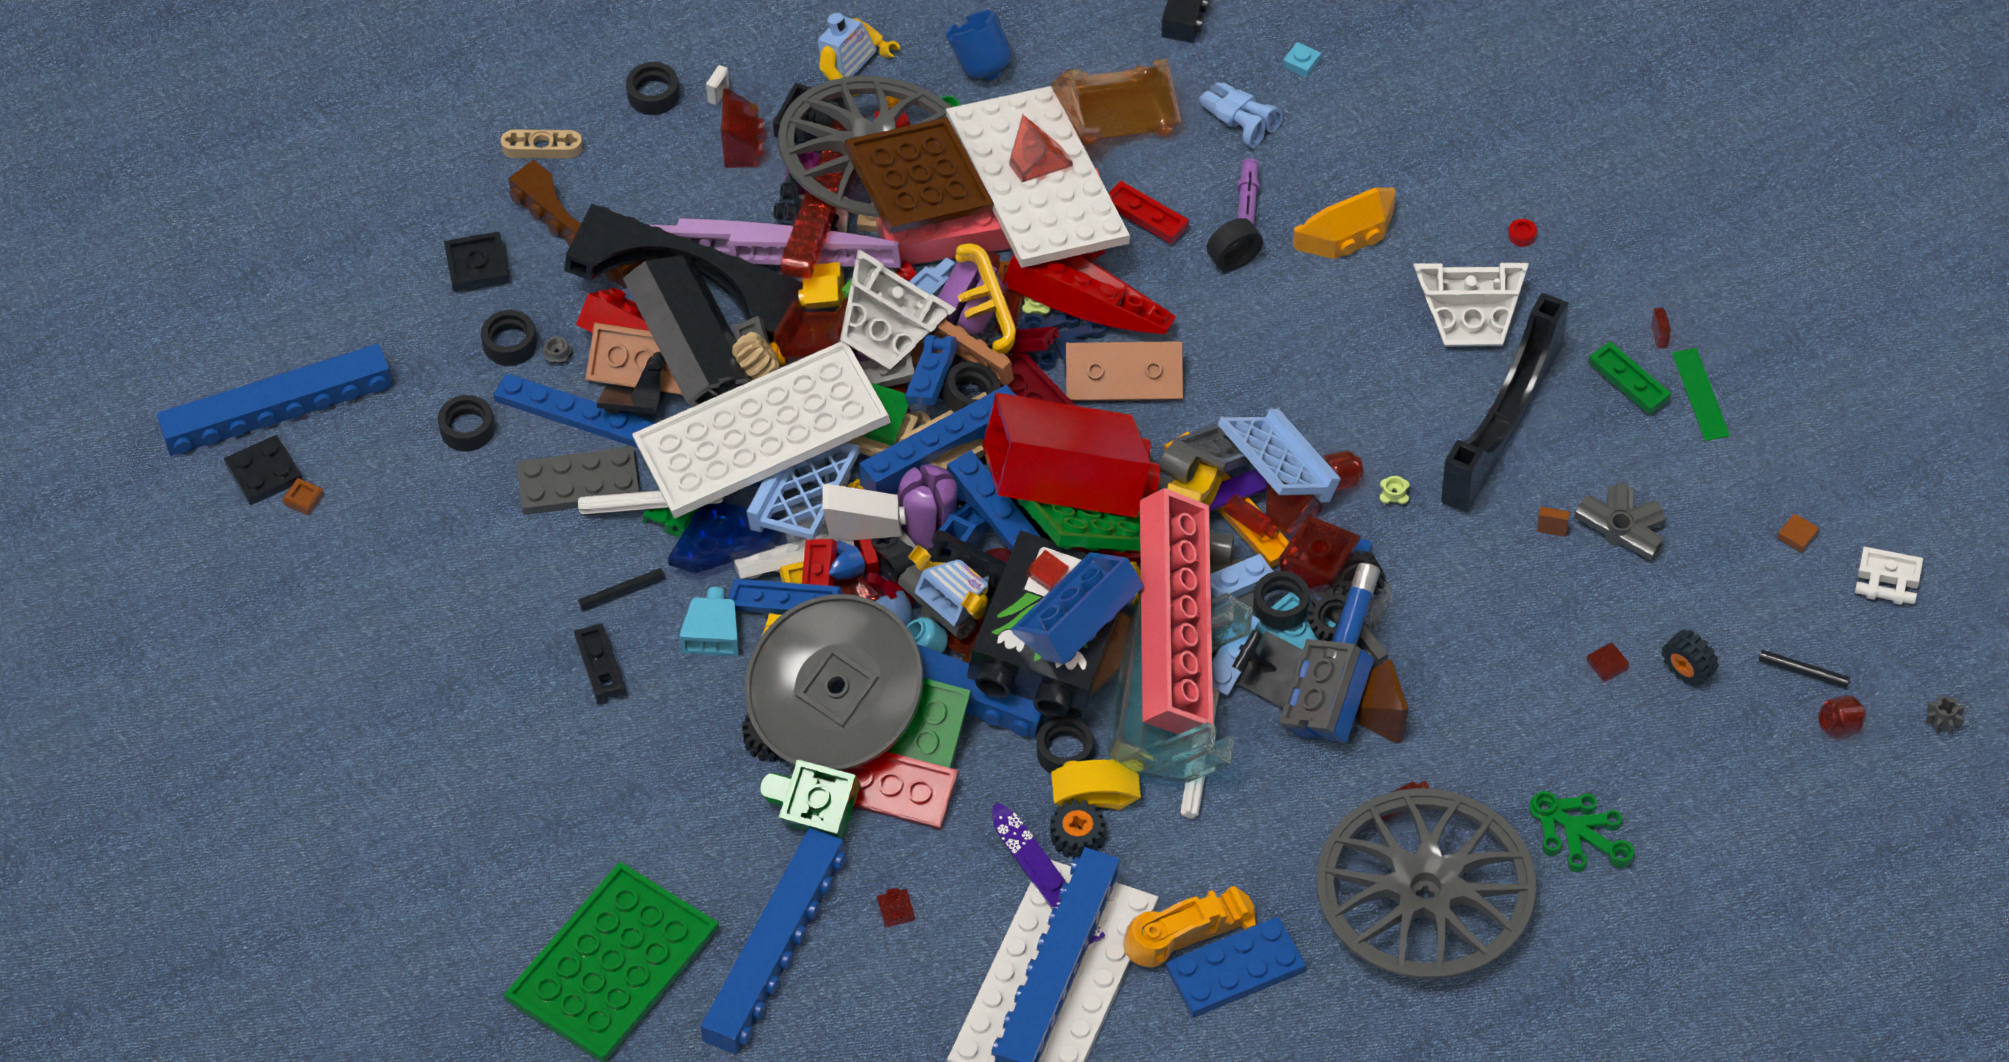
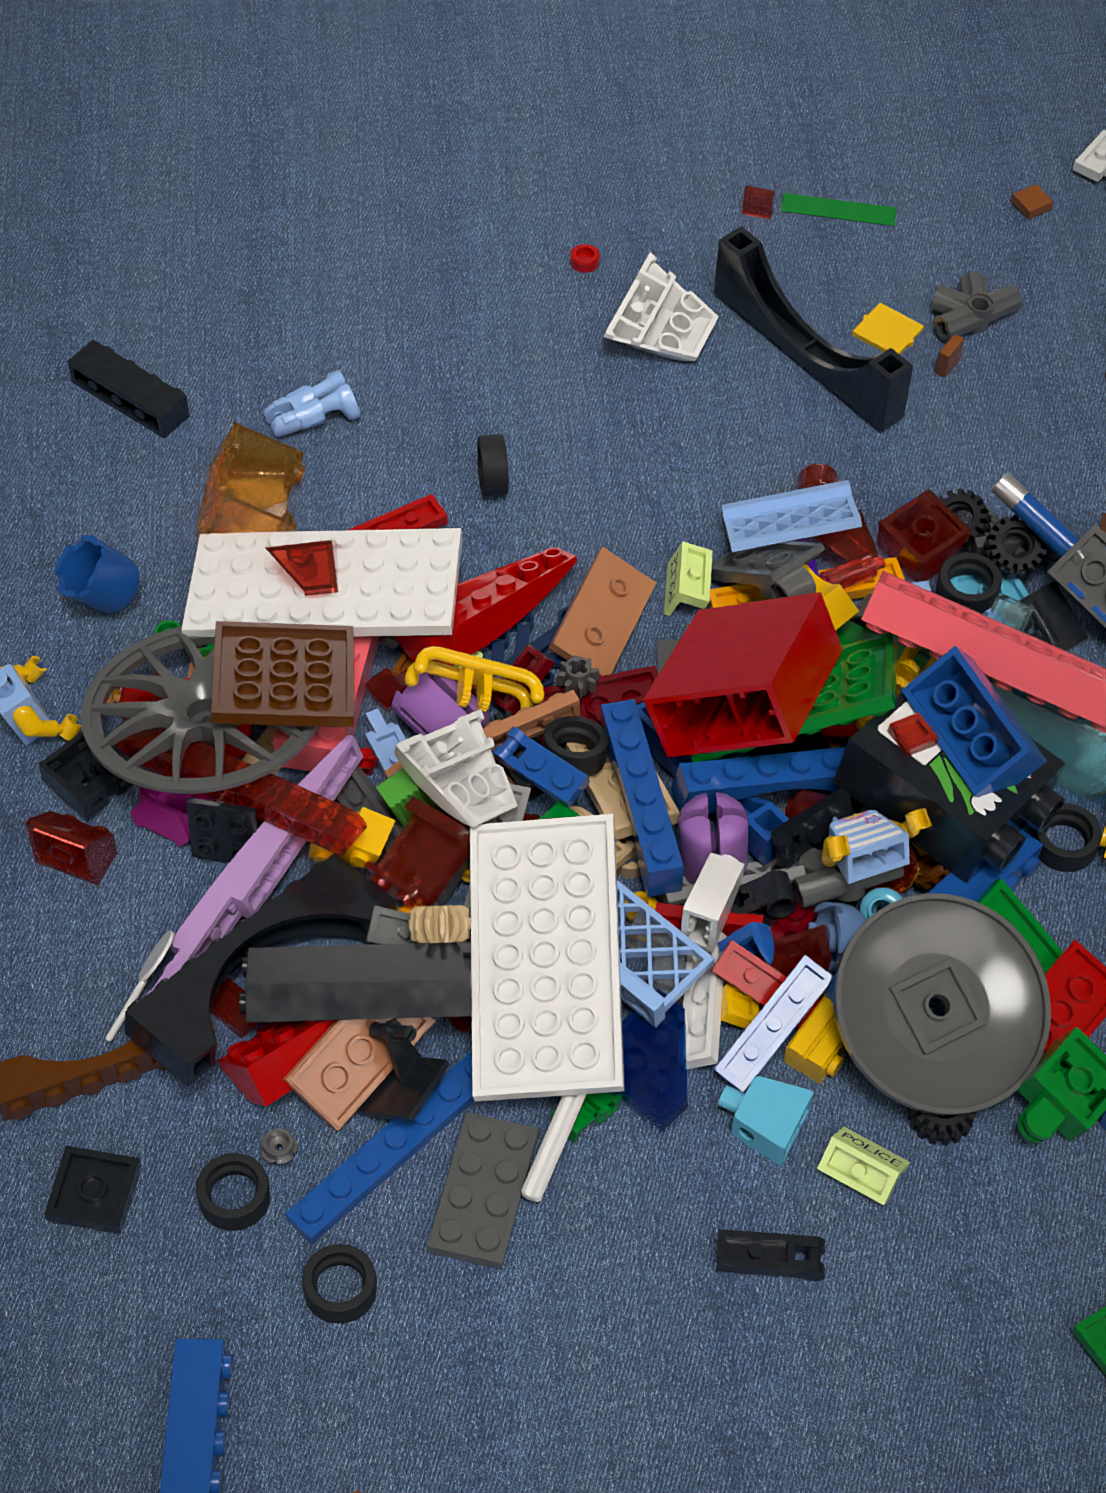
camera: 70 degrees left, 0 degrees up
black bar [578,568,665,611] -> none
medium lavender pin [1237,159,1260,224] -> none
medium azure plate [1283,42,1321,78] -> none
light orange wedge [1293,187,1396,259] -> none
yellowish green plate [1380,476,1409,505] -> none
green plate [1588,341,1672,415] -> none
none -> white piece [106,930,175,1042]
none -> dark grey gear [557,655,599,699]
none -> yellowish green panel [664,541,713,616]
none -> yellowish green panel [817,1127,910,1205]
none -> yellow piece [852,303,924,355]

